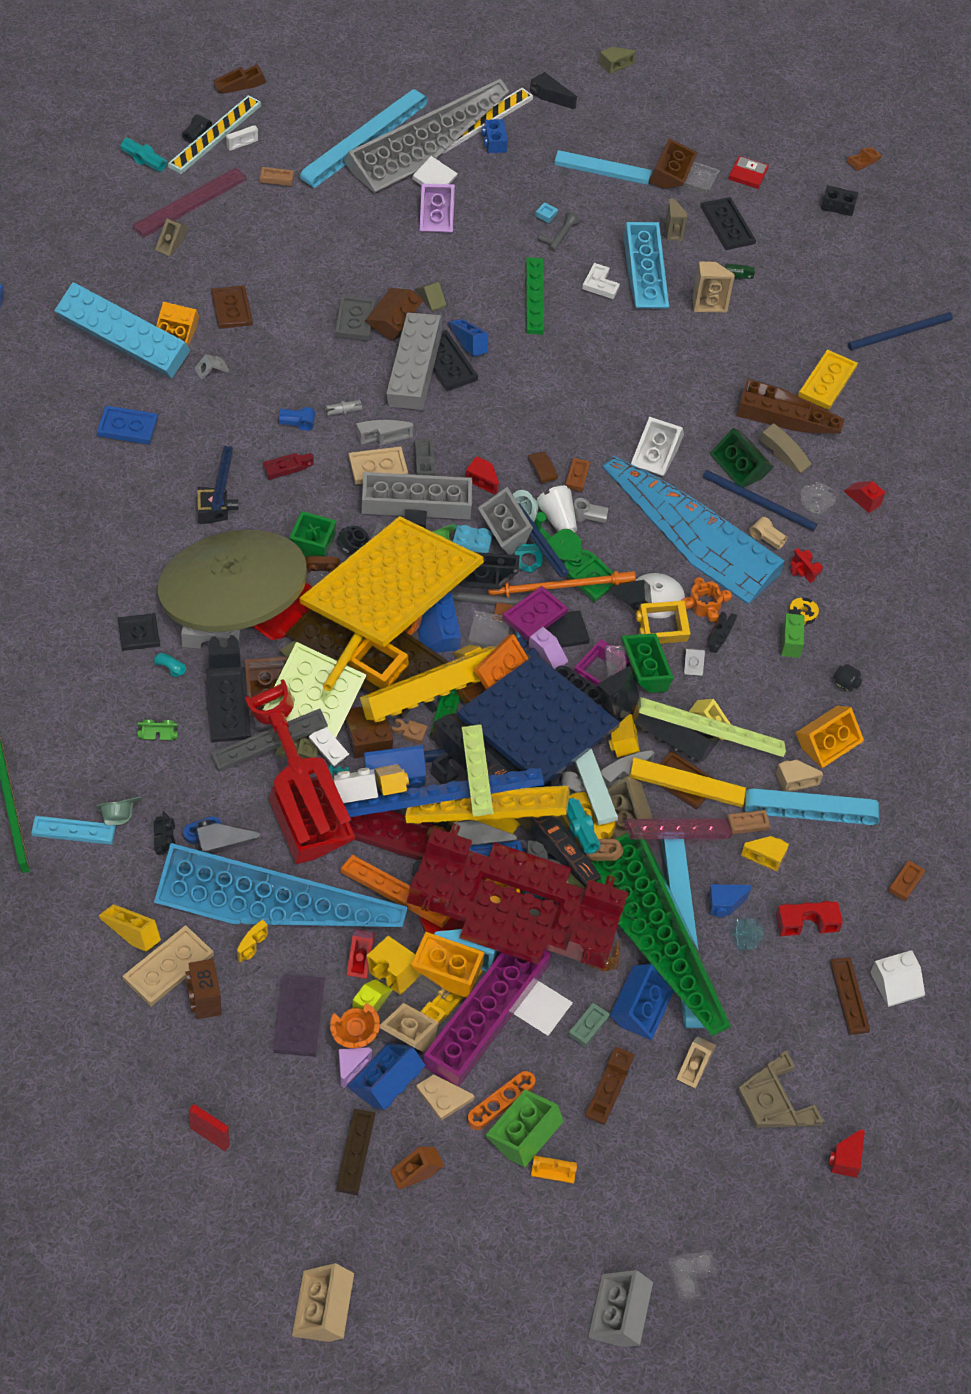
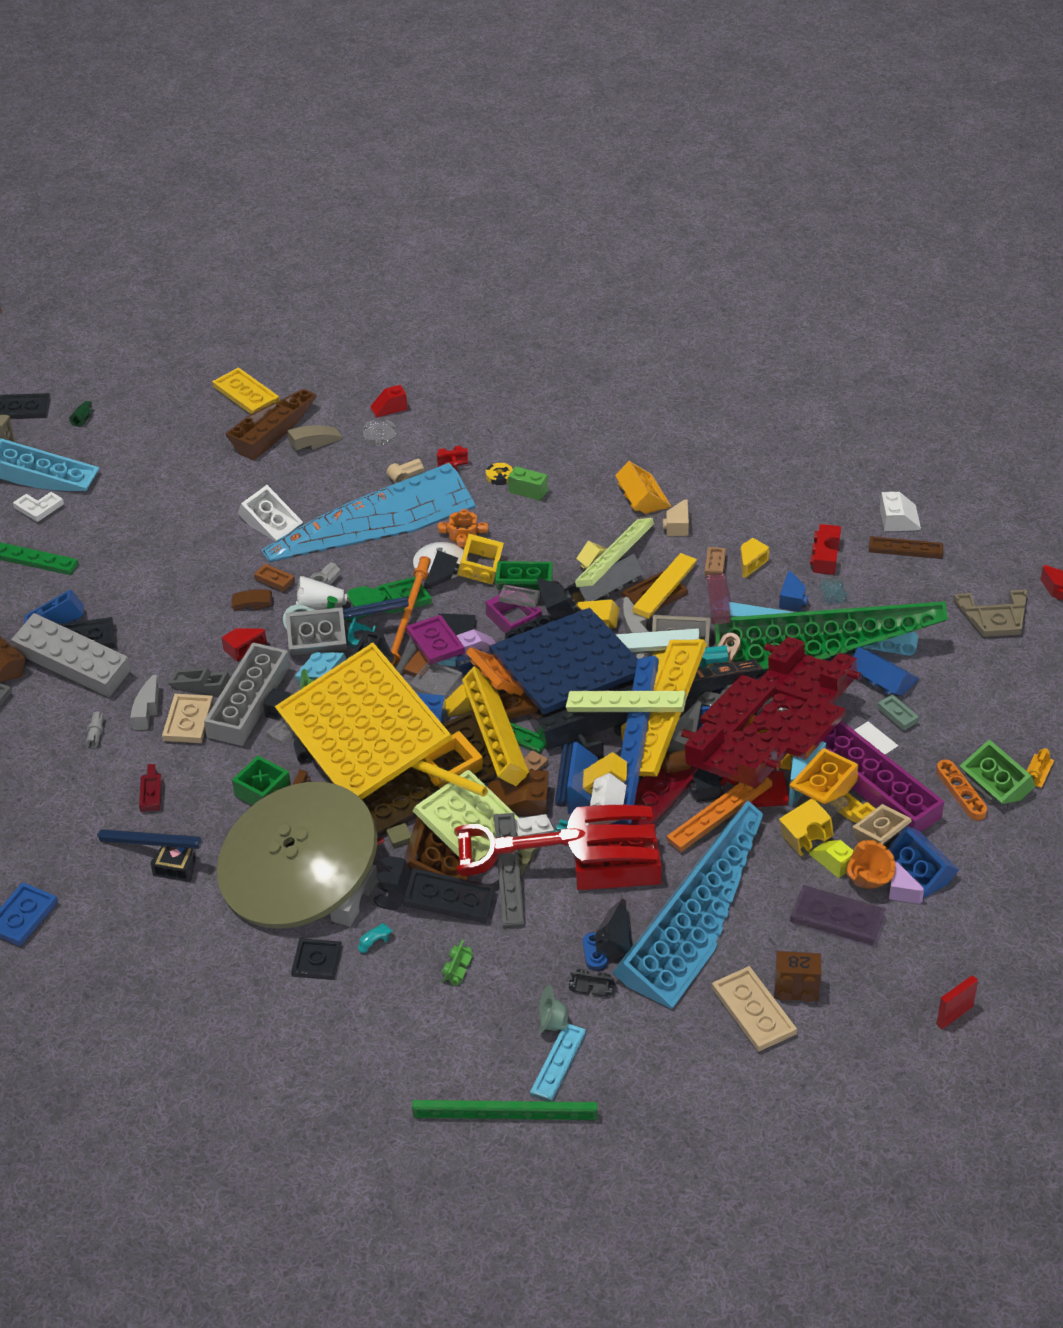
camera: 65 degrees left, 10 degrees down
yellow slope [99,904,161,951] -> none
yellow slope [237,919,268,962] -> none
blue piece [279,407,315,431] -> none
dark brown plate [336,1108,376,1195] -> none
black piece [338,526,370,555] -> none
red slope [346,929,376,979] -> none
dark orange slope [390,1146,444,1189] -> none
tan wing [416,1075,475,1121] -> none
reddish brown slope [585,1046,635,1125] -> none
tan slope [677,1036,716,1089] -> none
light grey bracket [684,648,705,676] -> none
tan slope [692,262,735,312] -> none
dark blue piece [703,470,818,532] -> none
black hinge [708,612,737,653] -> none
dark green slope [710,428,774,488] -> none
medium azure beam [745,789,879,825] -> none
black brick [821,185,859,216] -> none
black head [833,664,863,692] -> none
dark blue piece [848,312,953,351] -> none
dark orange plate [888,860,926,902] -> none

